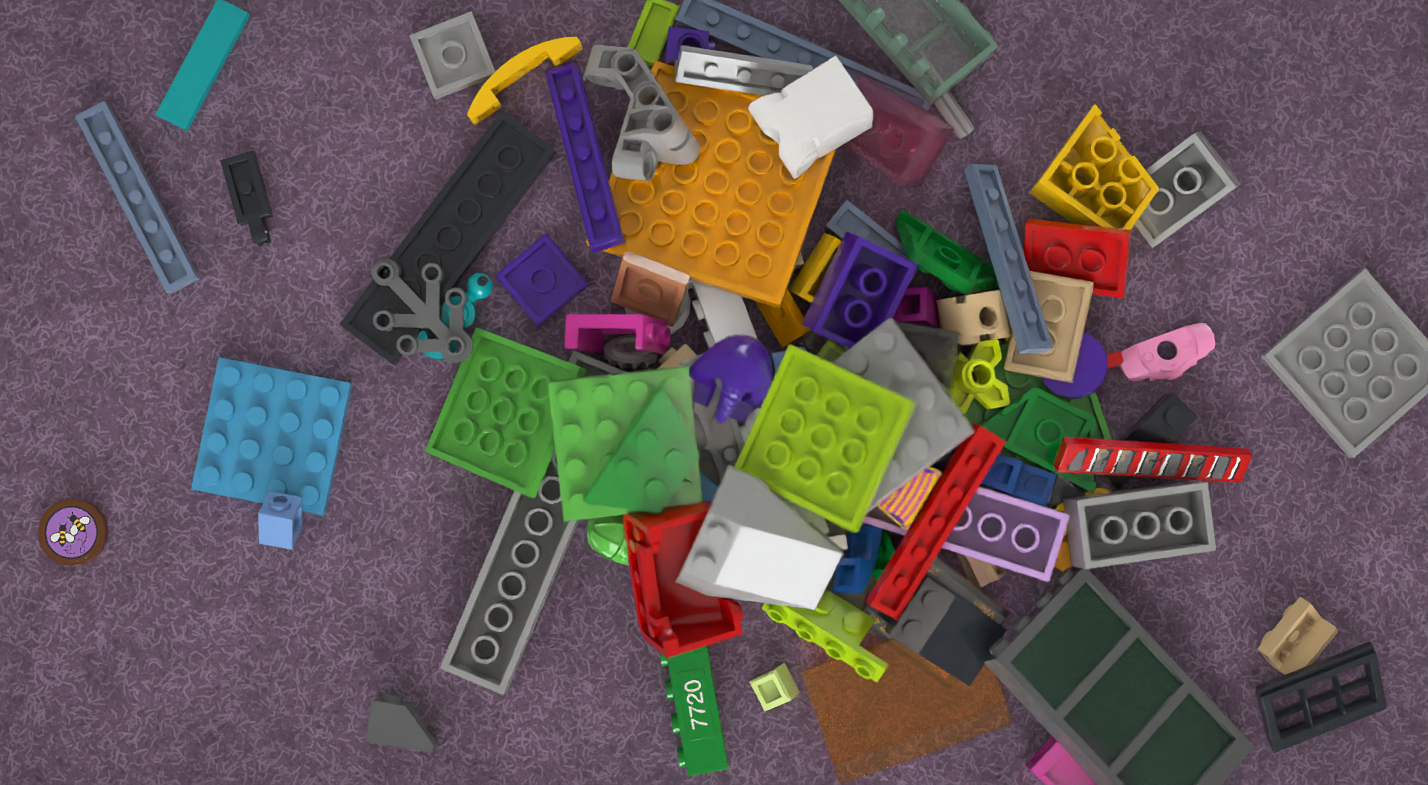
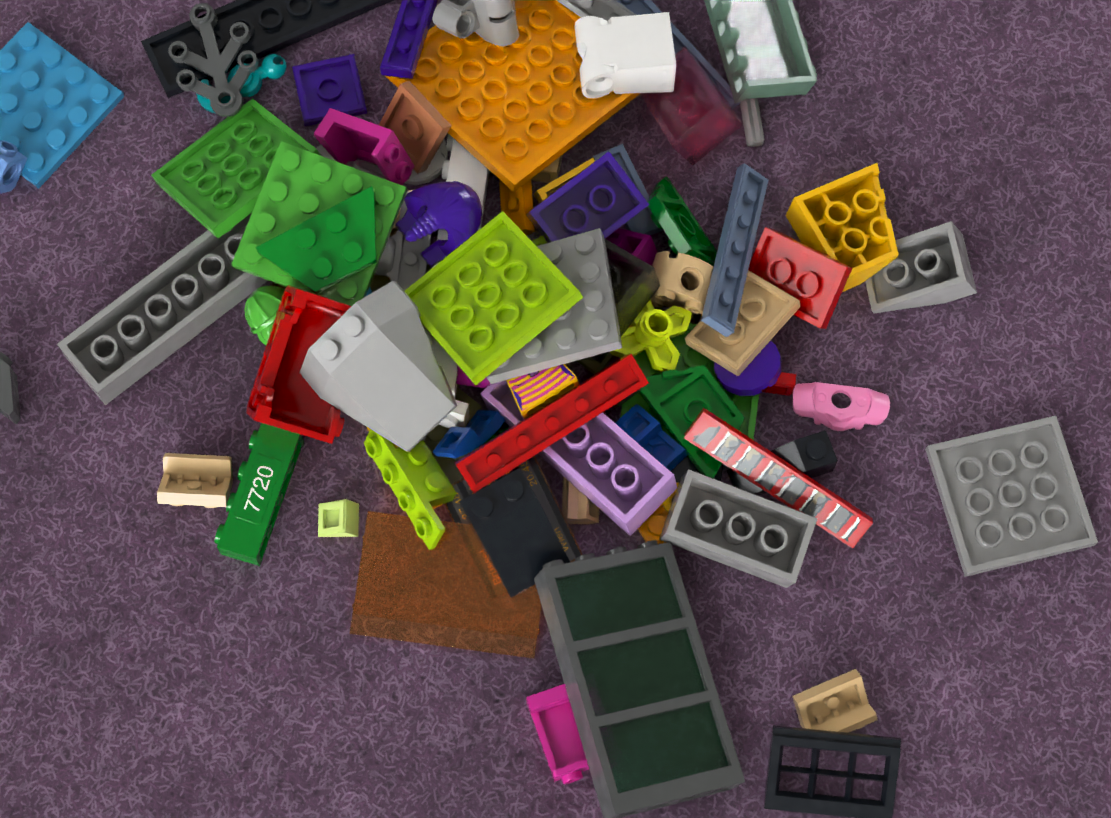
camera: 30 degrees right, 15 degrees down
none -> tan bracket [157,453,233,508]

